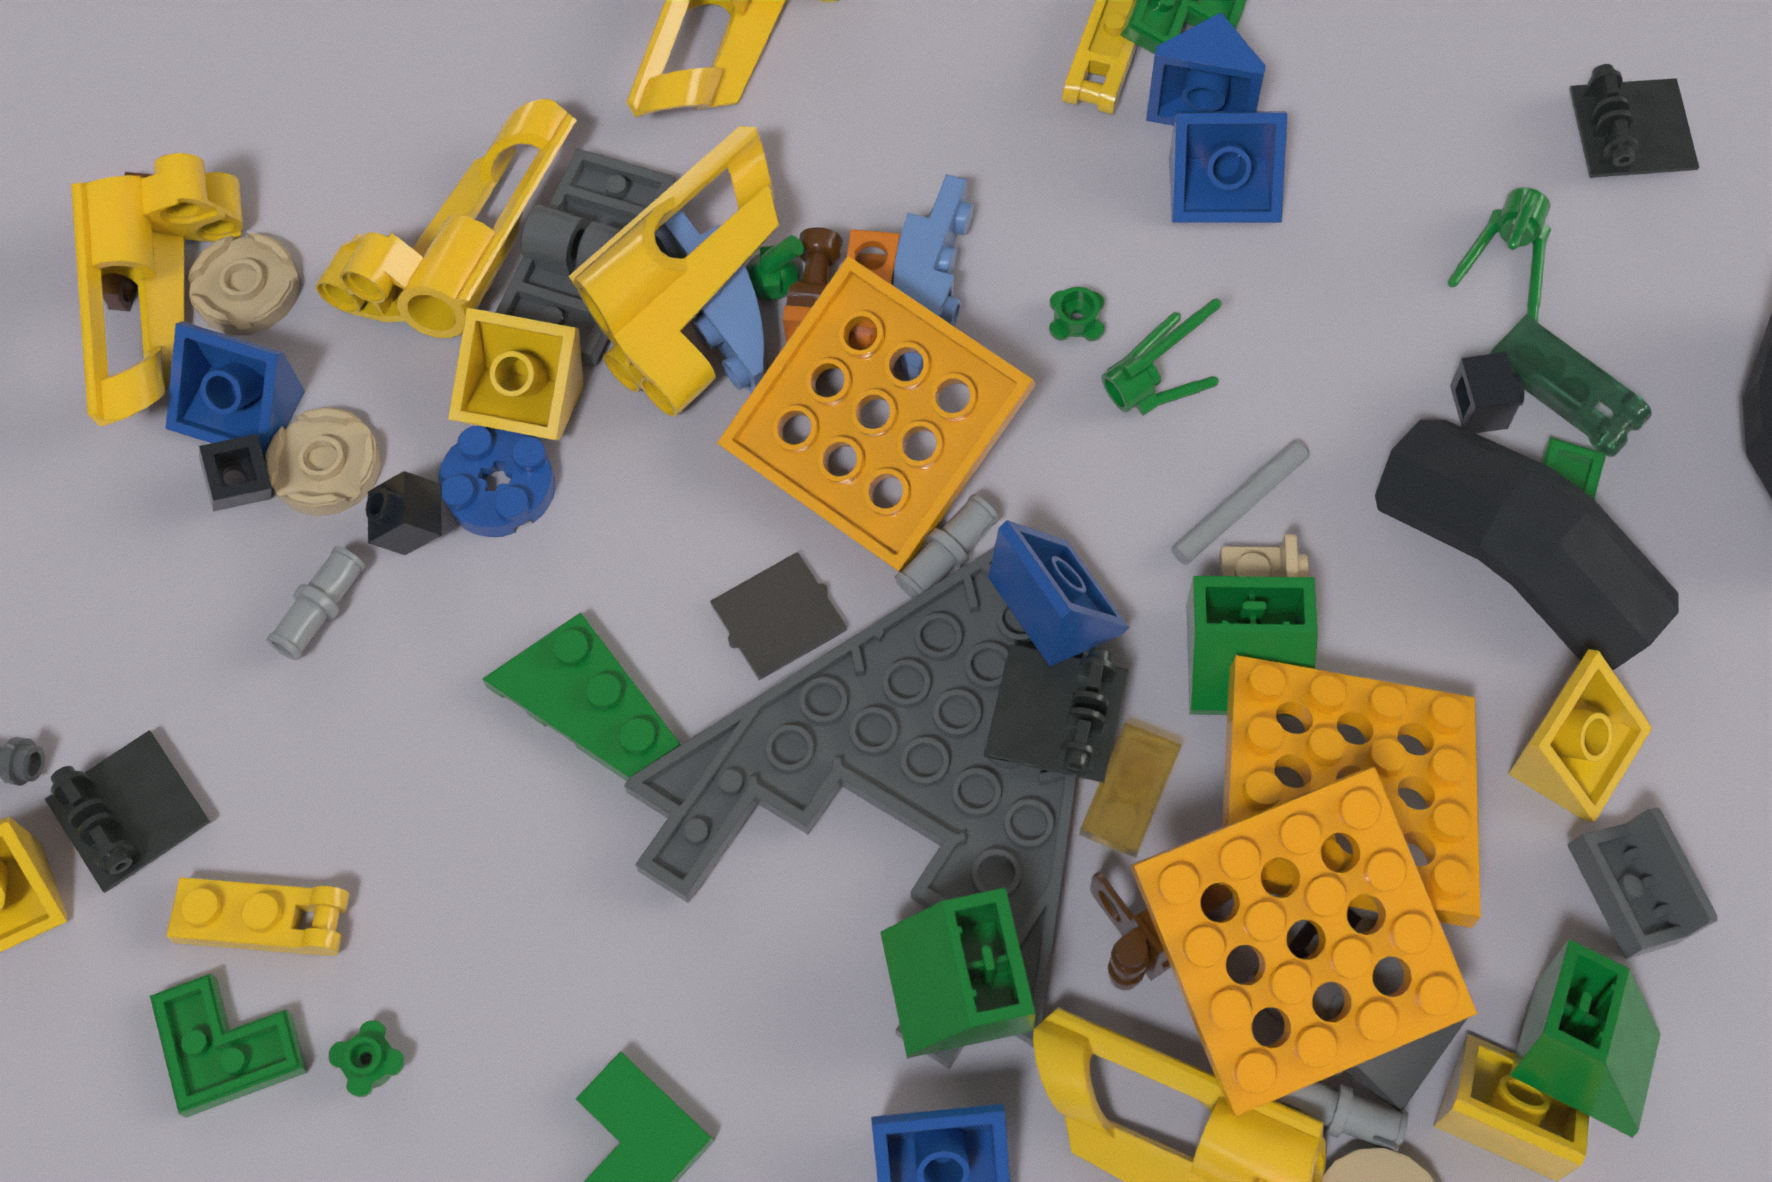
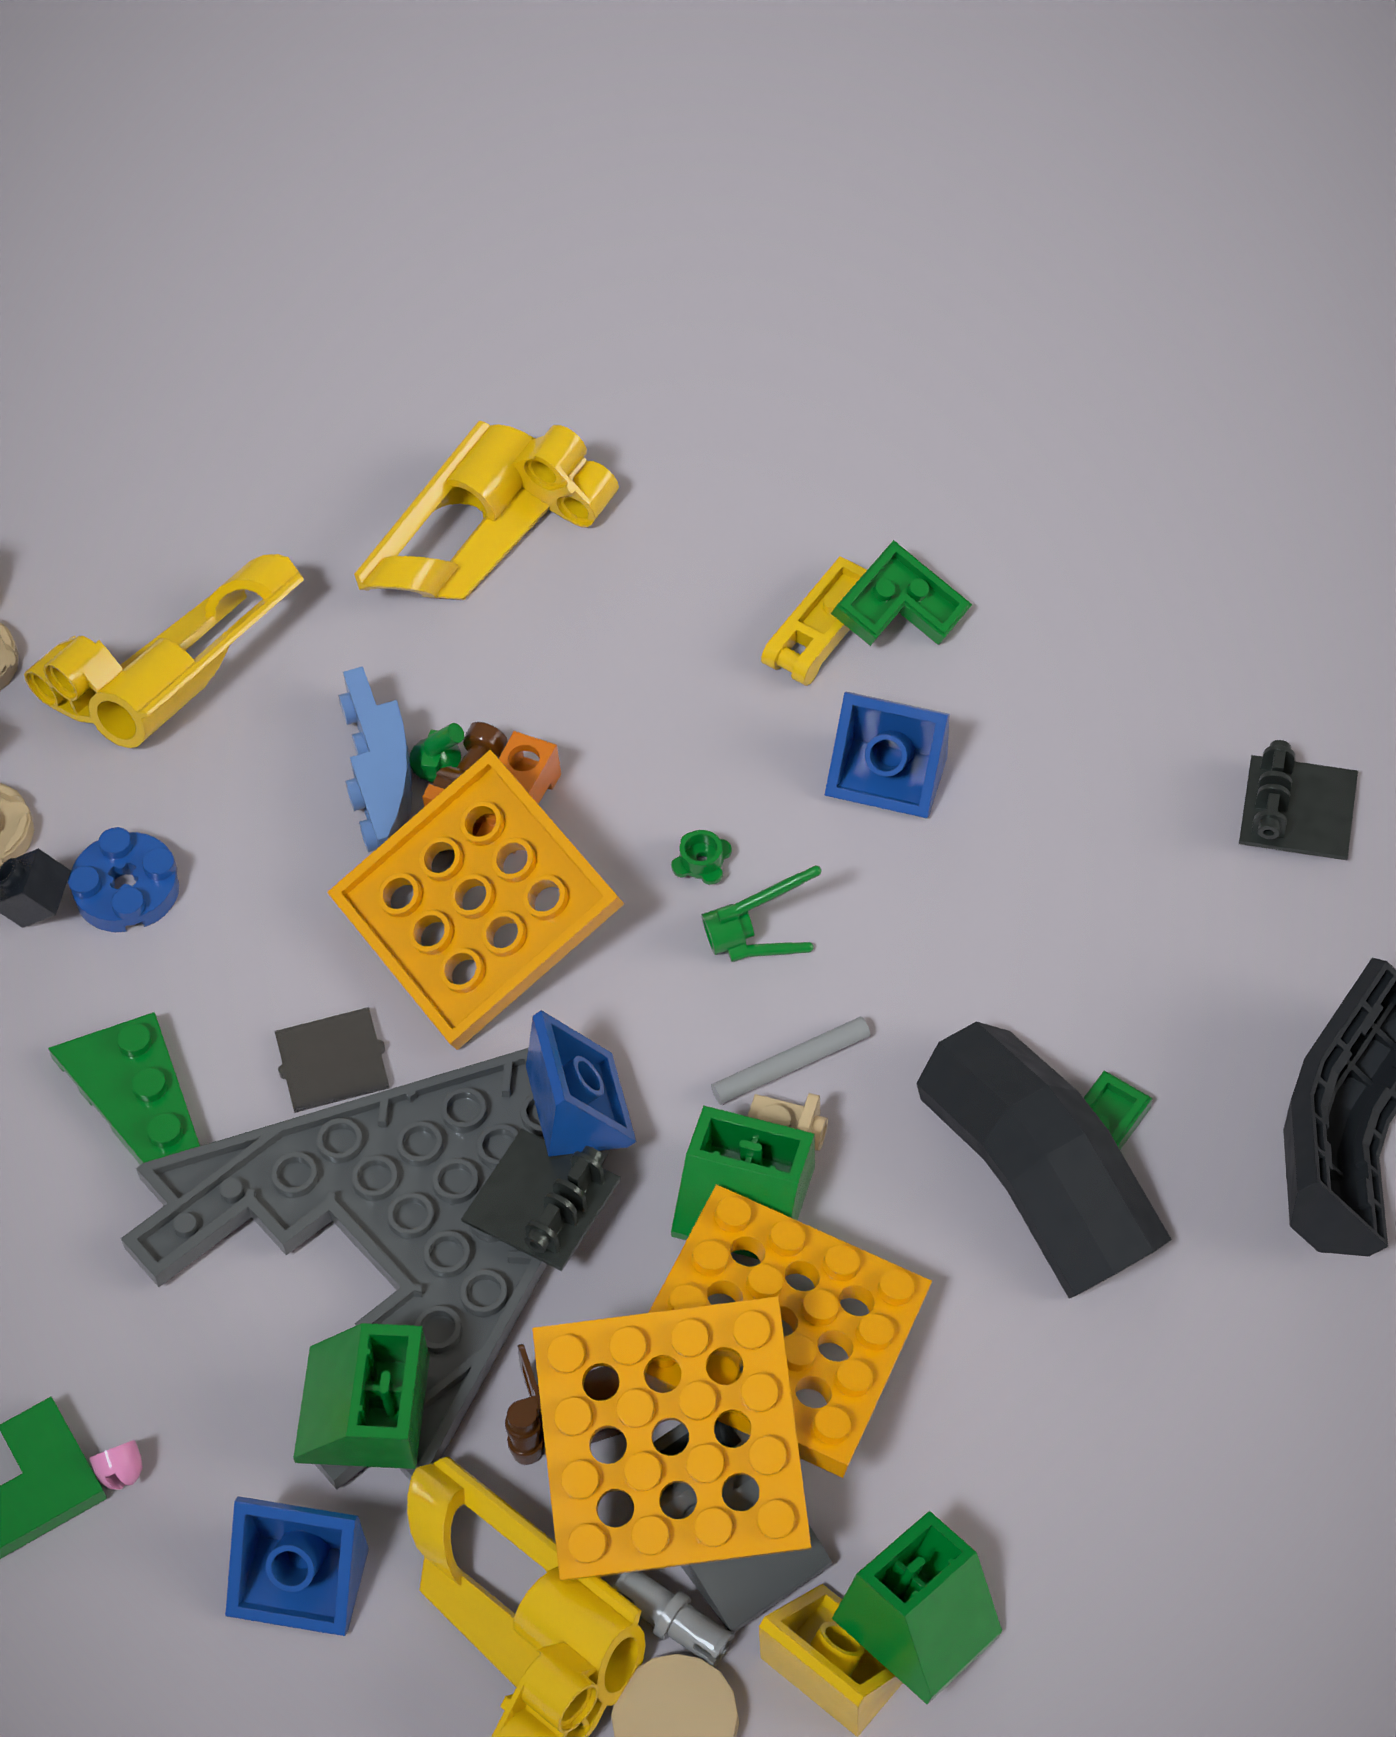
camera: 15 degrees right, 10 degrees down
yellow slope [448,308,584,440] -> none
dark grey plate [495,148,676,366] -> none
yellow panel [569,126,780,417] -> none
medium blue slope [893,174,974,381] -> none
light grey pin [894,494,999,599] -> none
clear yellow plate [1079,722,1182,858] -> none
blue slope [1146,12,1266,126] -> none
green plant [1448,188,1551,327] -> none
black plate [1450,352,1525,433] -> none
clear green plate [1490,315,1652,457] -> none
yellow slope [1508,649,1652,823] -> none
dark grey bracket [1567,807,1718,959] -> none
none -> bright pink hinge [89,1440,143,1490]

